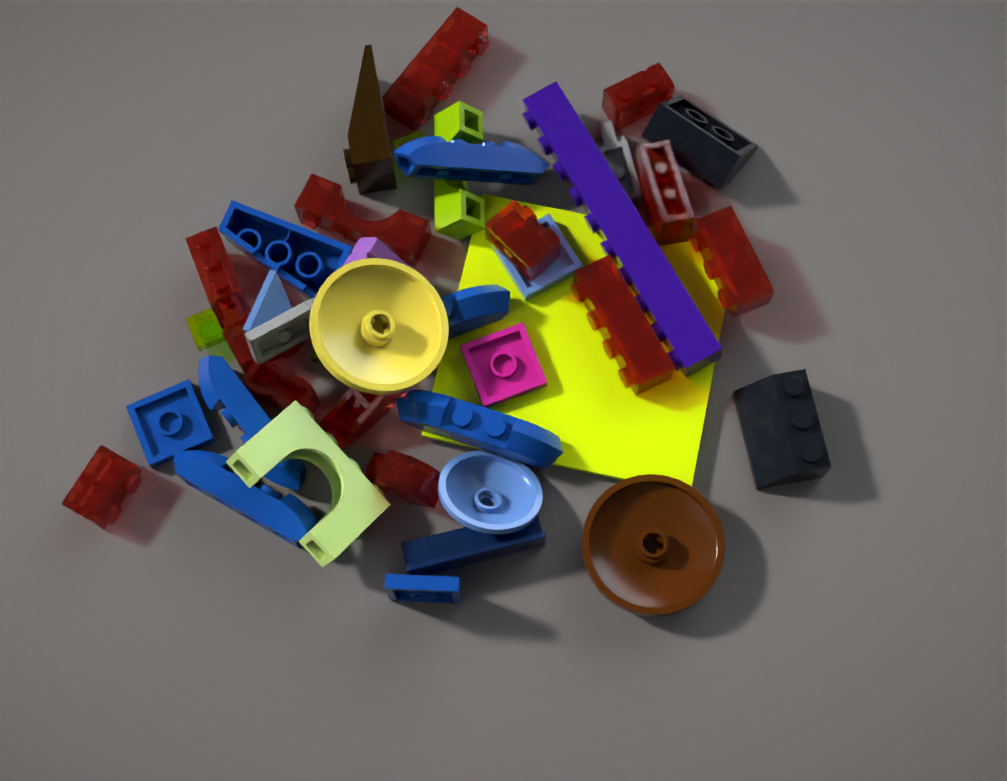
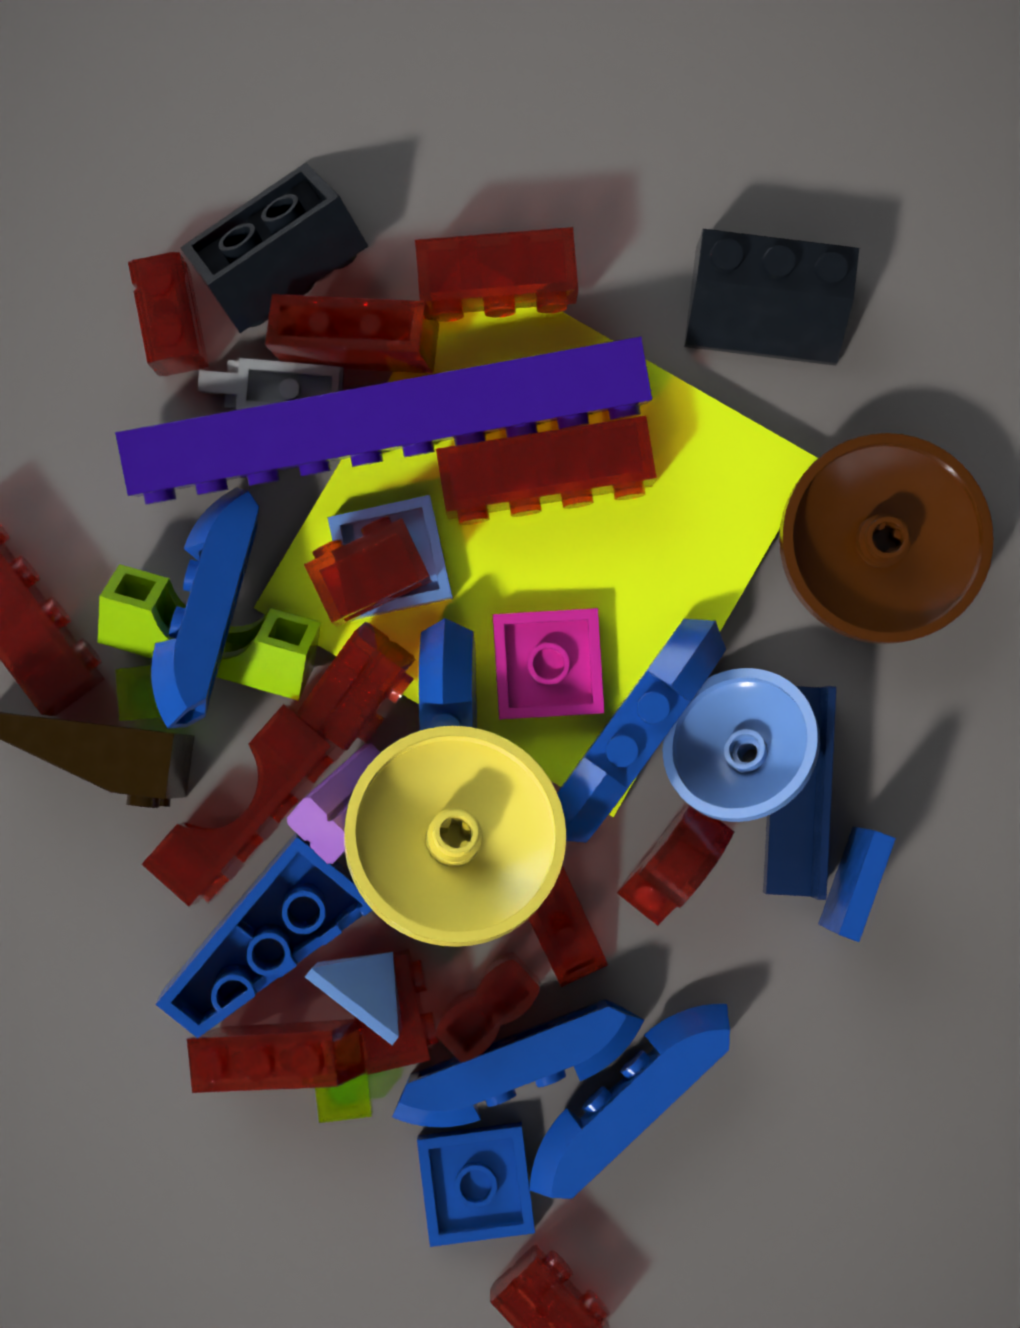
camera: 75 degrees left, 15 degrees up
yellowish green arch [226,400,391,567] -> none
light grey hinge [244,298,315,364] -> none
none -> clear red brick [296,622,416,750]

